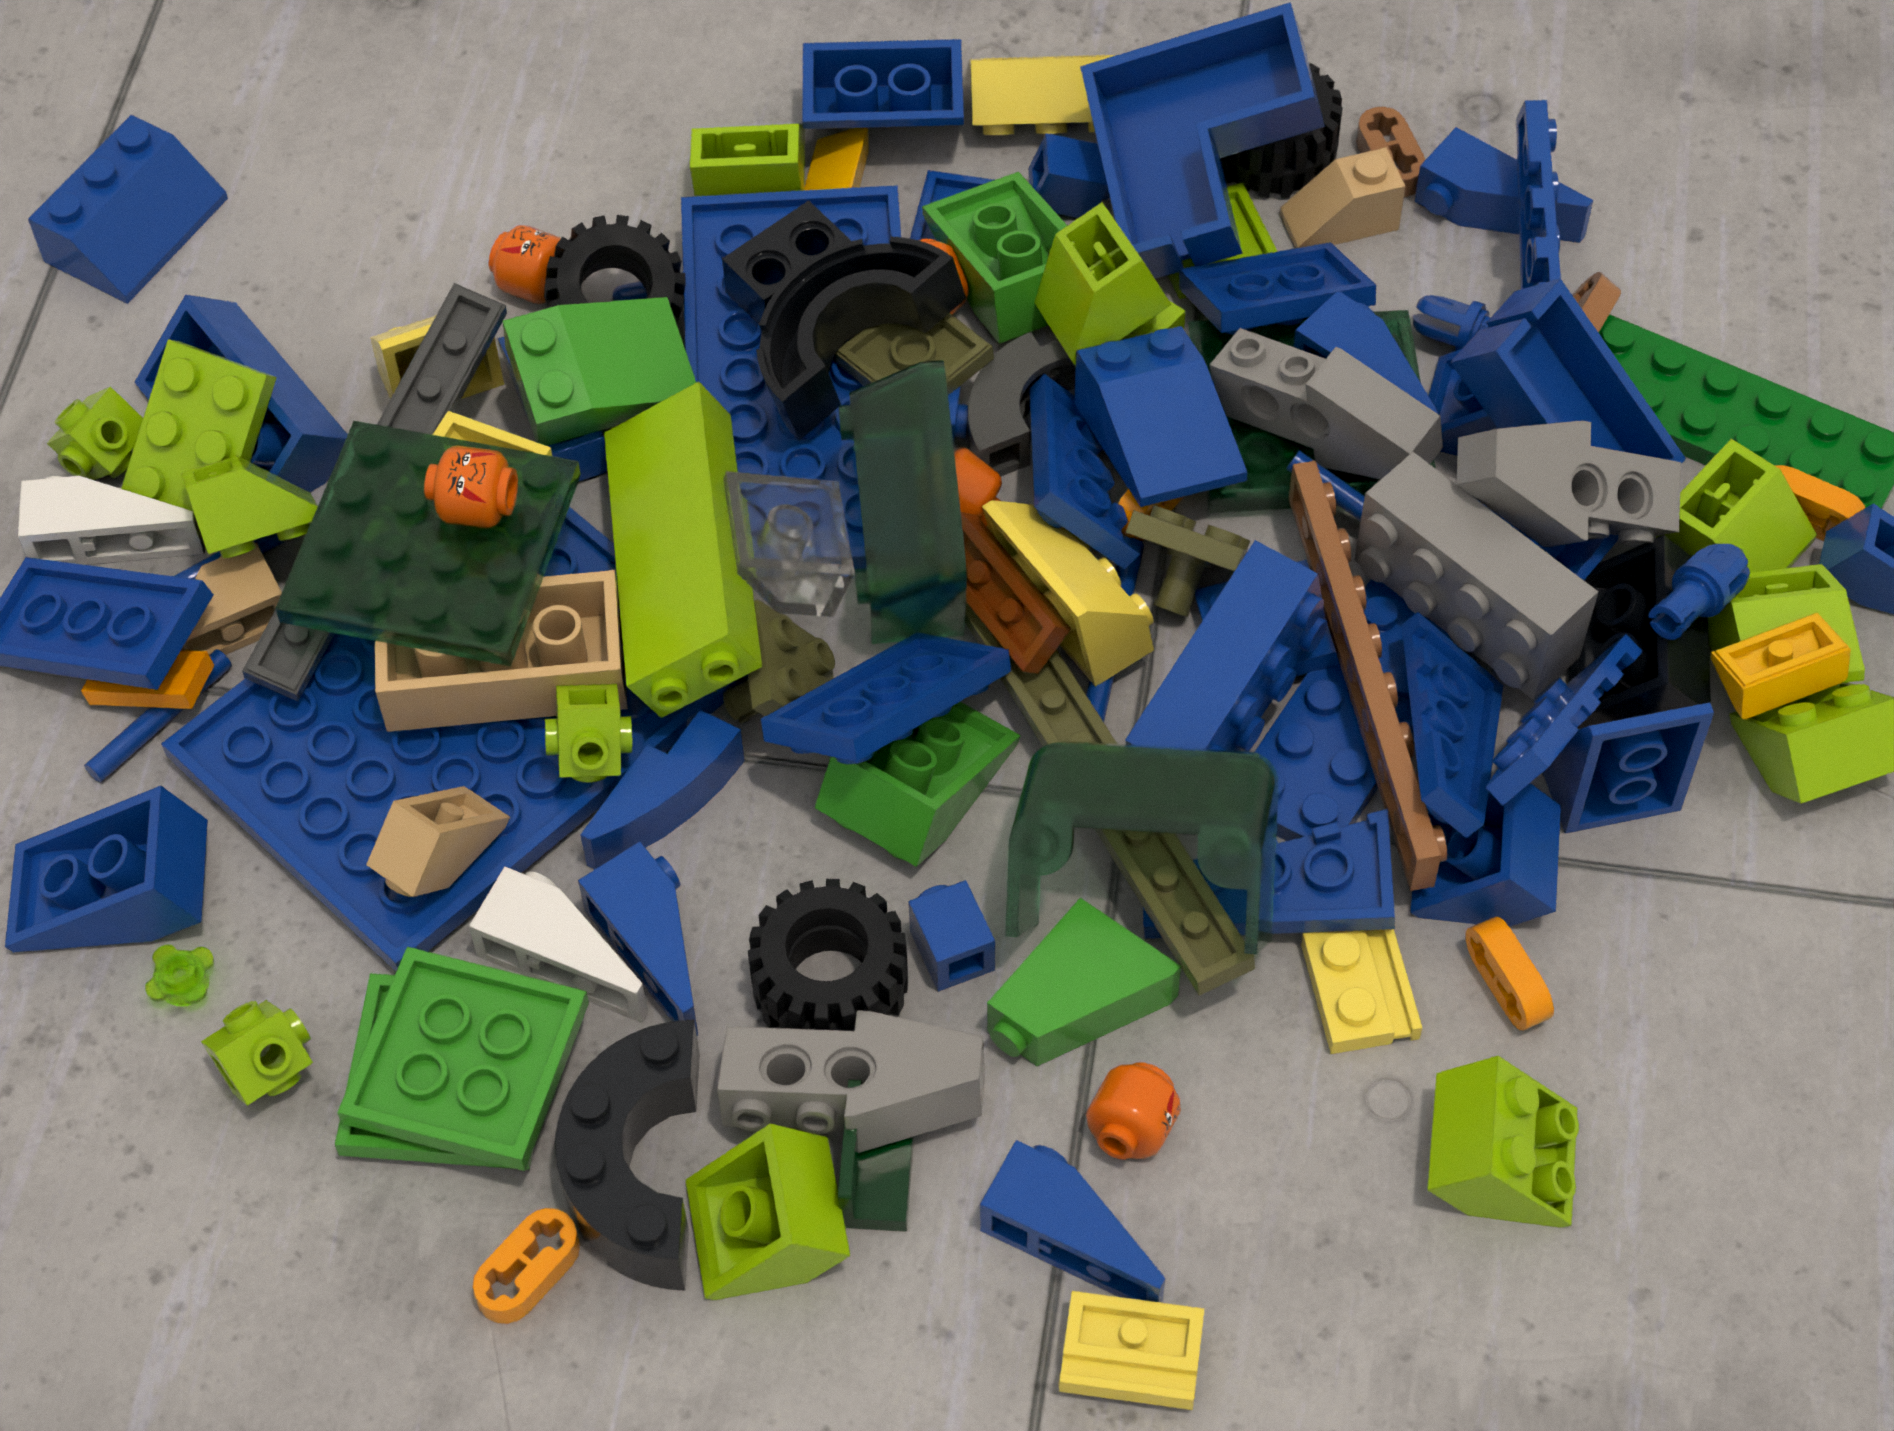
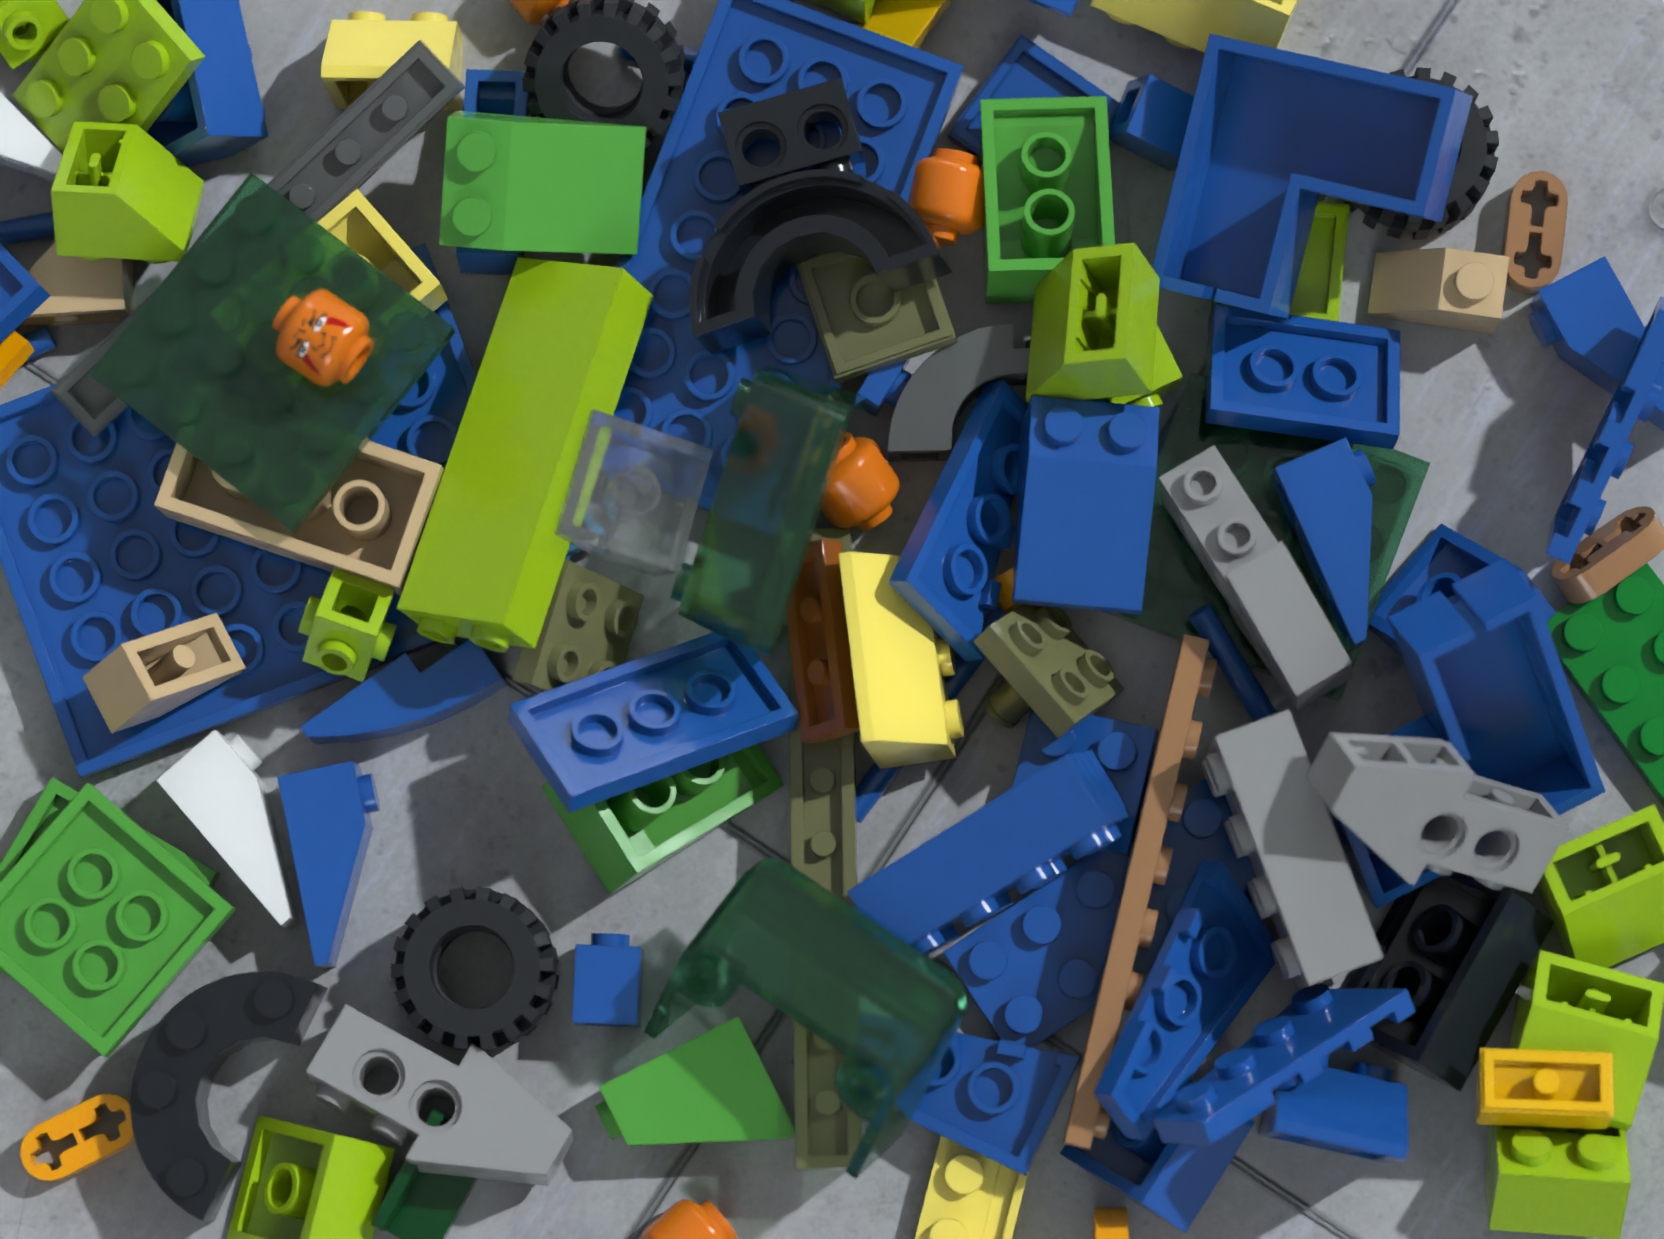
camera: 30 degrees right, 25 degrees up
blue arm [1413,295,1491,351] -> none
blue arm [1649,544,1750,640] -> none

